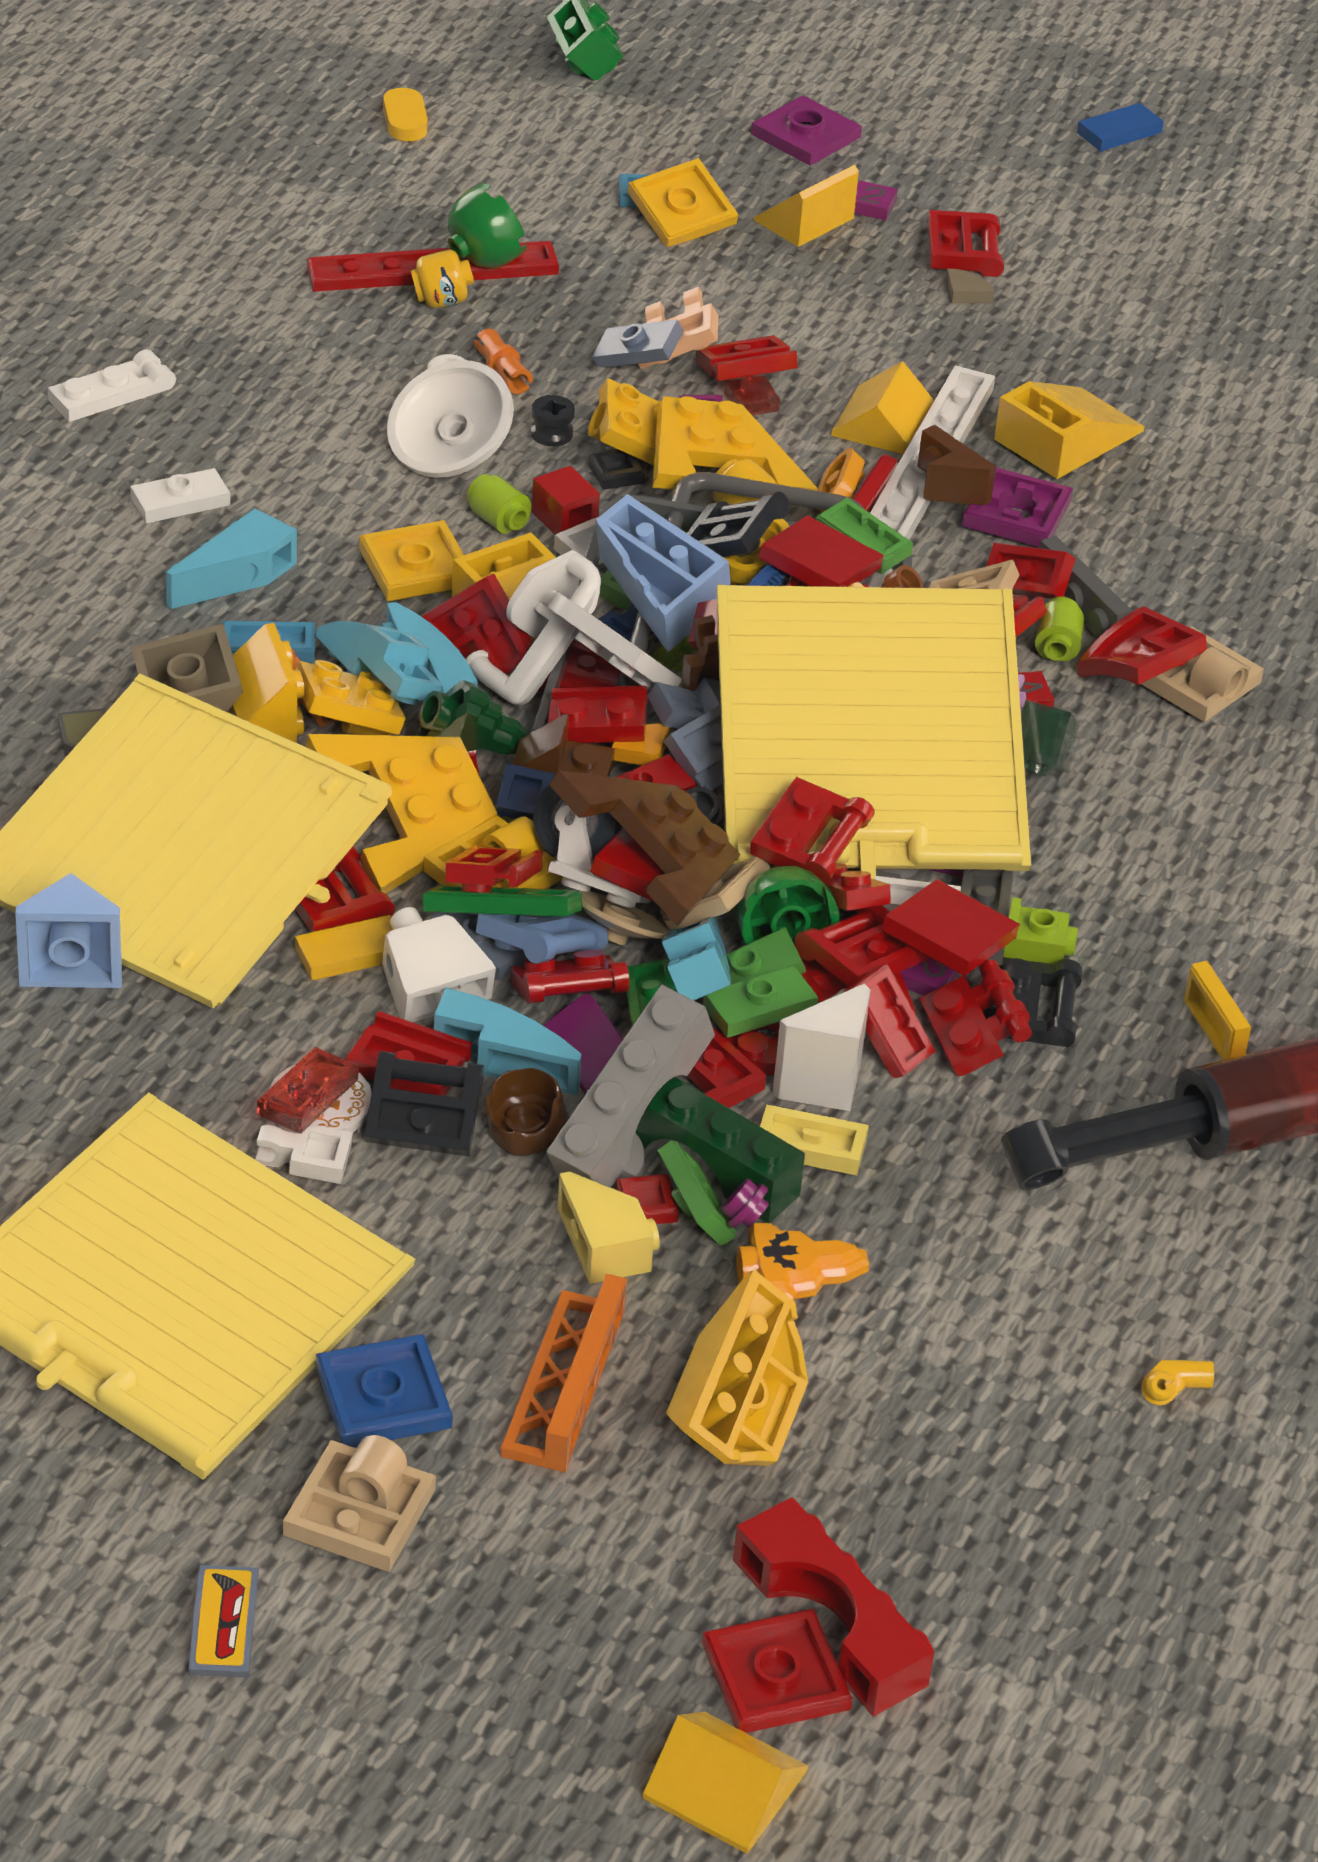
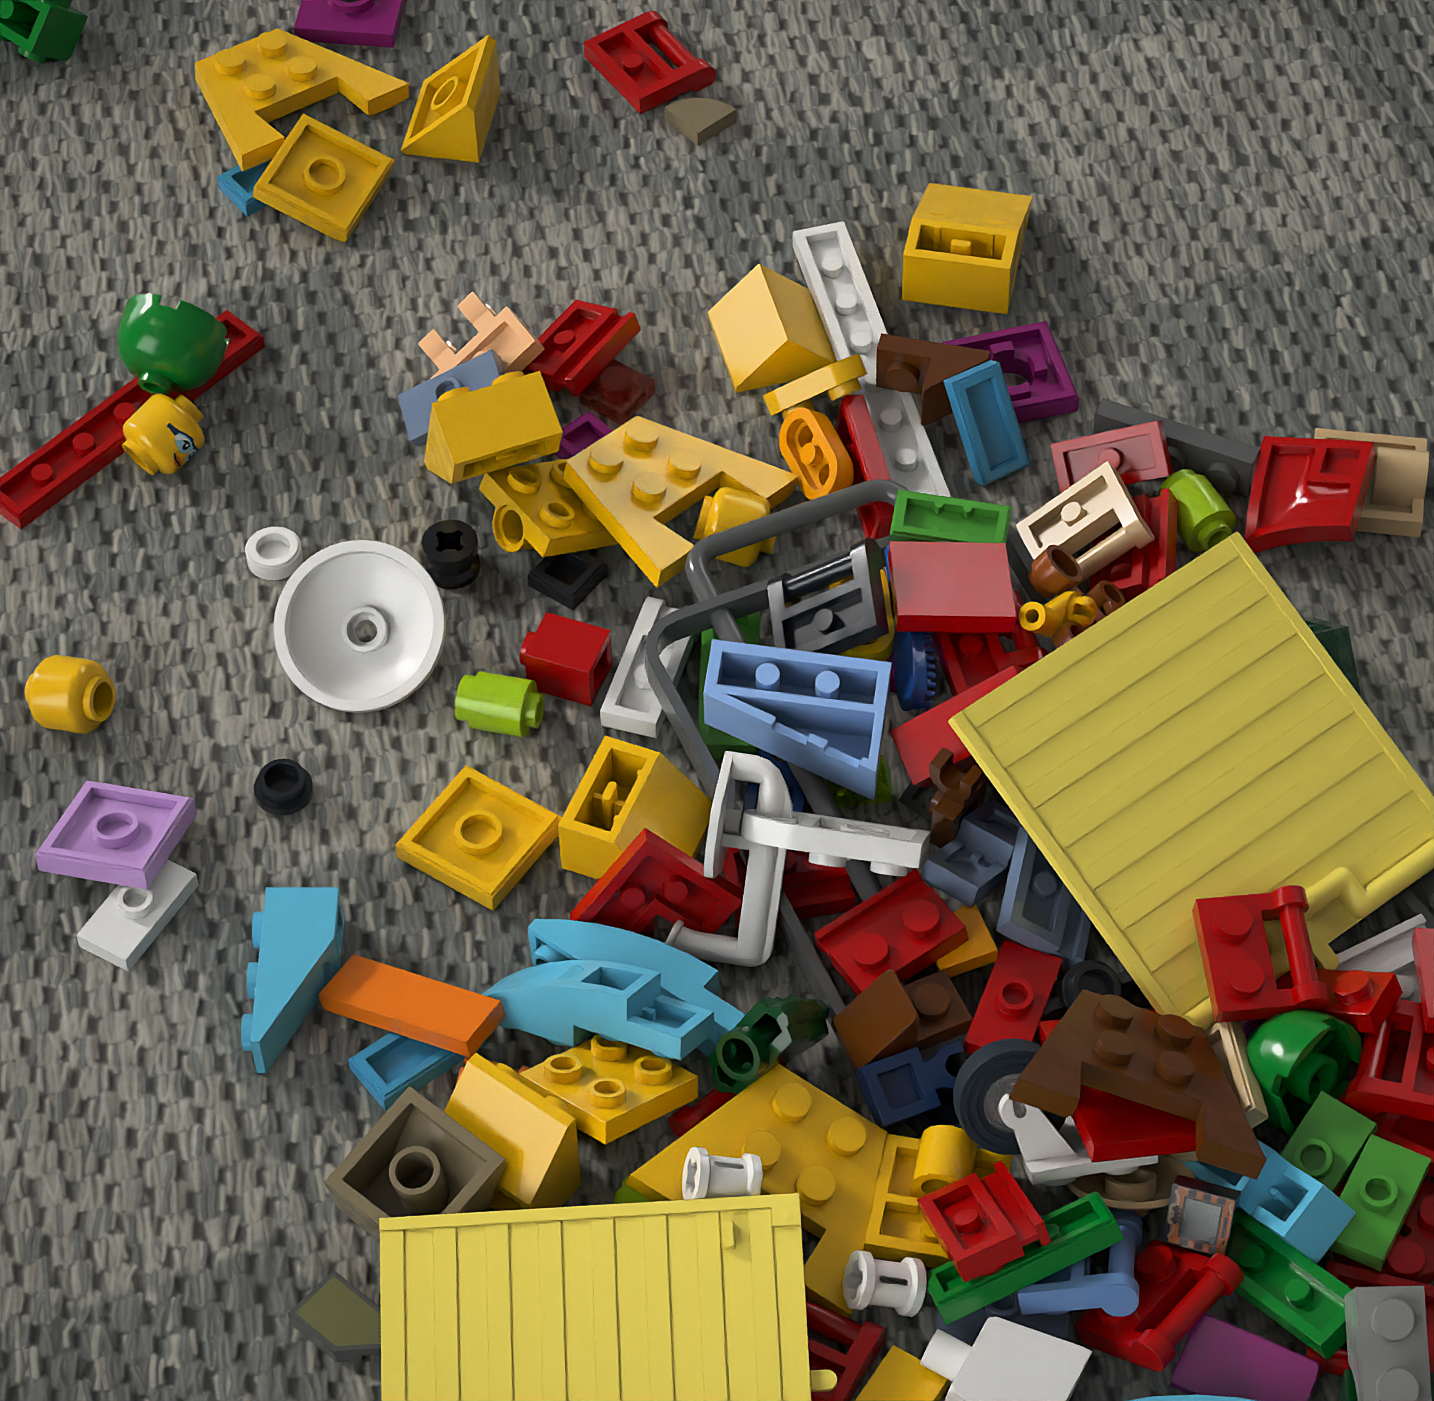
camera: 30 degrees left, 10 degrees up
orange pin [474,328,533,394] -> none
magenta tile [854,180,898,221] -> none
none -> yellow head [25,655,116,734]
none -> lavender tile [35,781,197,890]
none -> yellow wing [195,28,409,172]
none -> black plate [254,759,314,816]
none -> orange tile [318,954,505,1058]
none -> yellow slope [424,371,563,484]
none -> white bush [682,1147,763,1200]
none -> yellow plate [762,353,868,420]
none -> white bush [842,1250,927,1317]
none -> dark azure tile [943,360,1031,486]
none -> tile [1162,1174,1241,1256]

